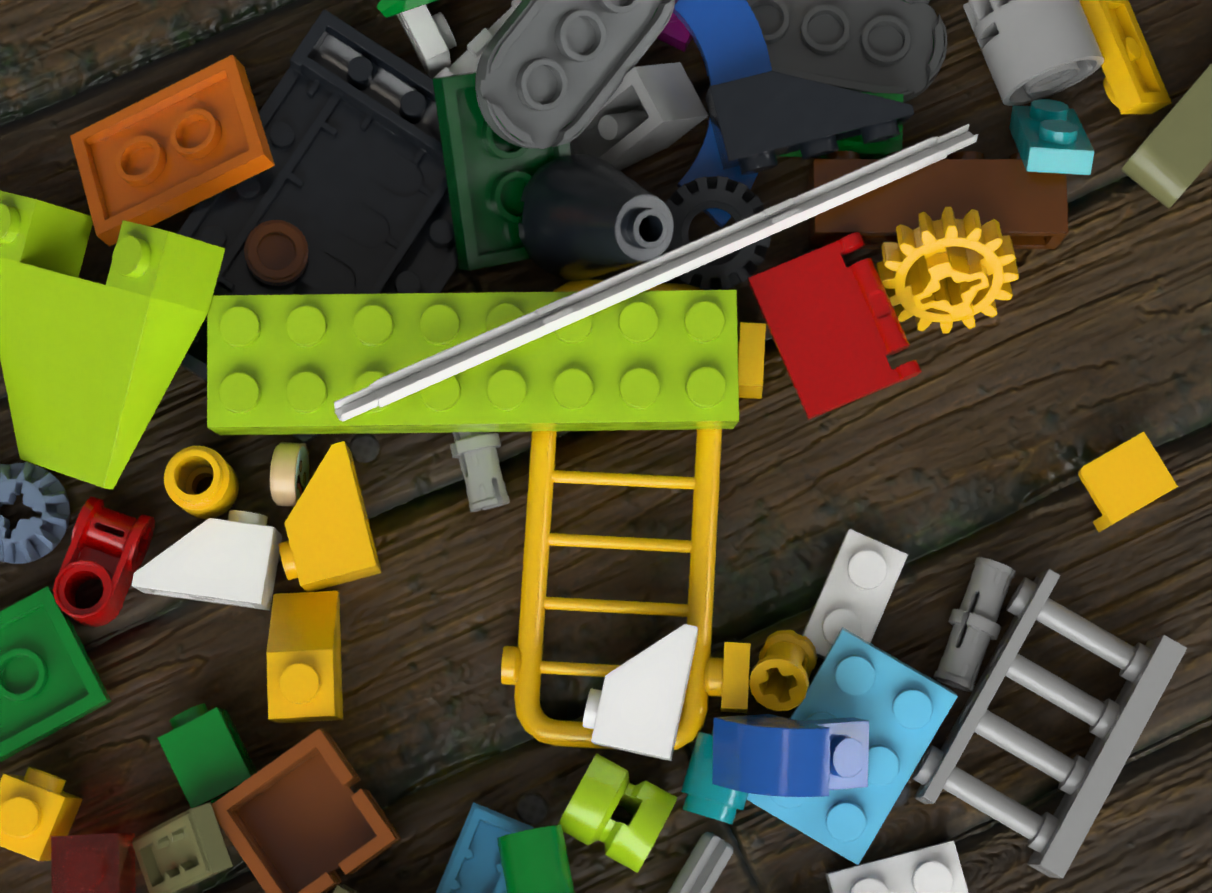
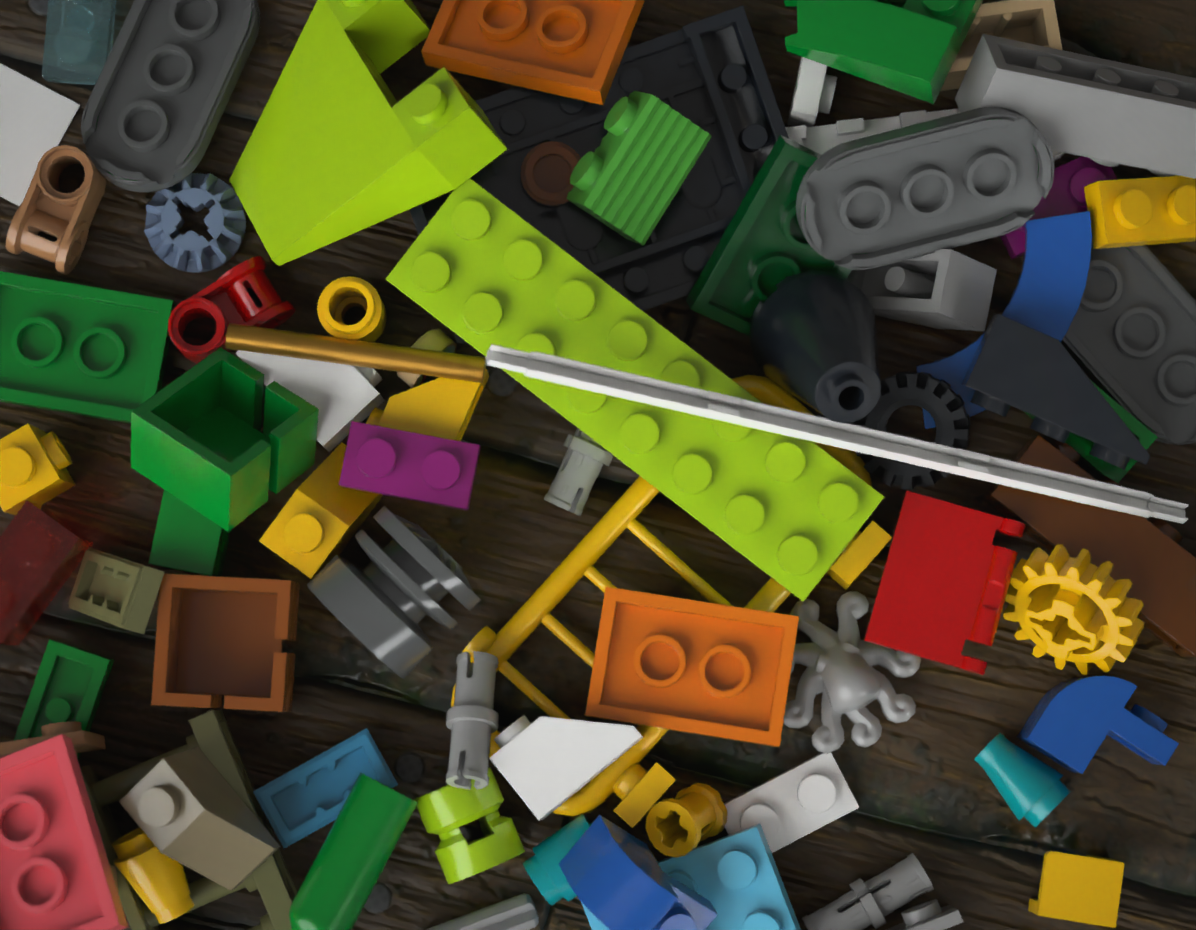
camera: 40 degrees right, 5 degrees up
none -> green piece [131,347,319,532]
none -> pearl gold bar [226,323,486,383]
none -> dark grey wheel [307,506,481,679]
none -> magenta plate [339,421,481,511]
none -> light grey pin [446,651,499,790]
none -> bright green brick [567,90,712,246]
none -> orange plate [585,587,799,747]
none -> light grey animal [783,591,921,754]
none -> teal cone [974,732,1071,828]
none -> blue brick [1017,676,1179,774]

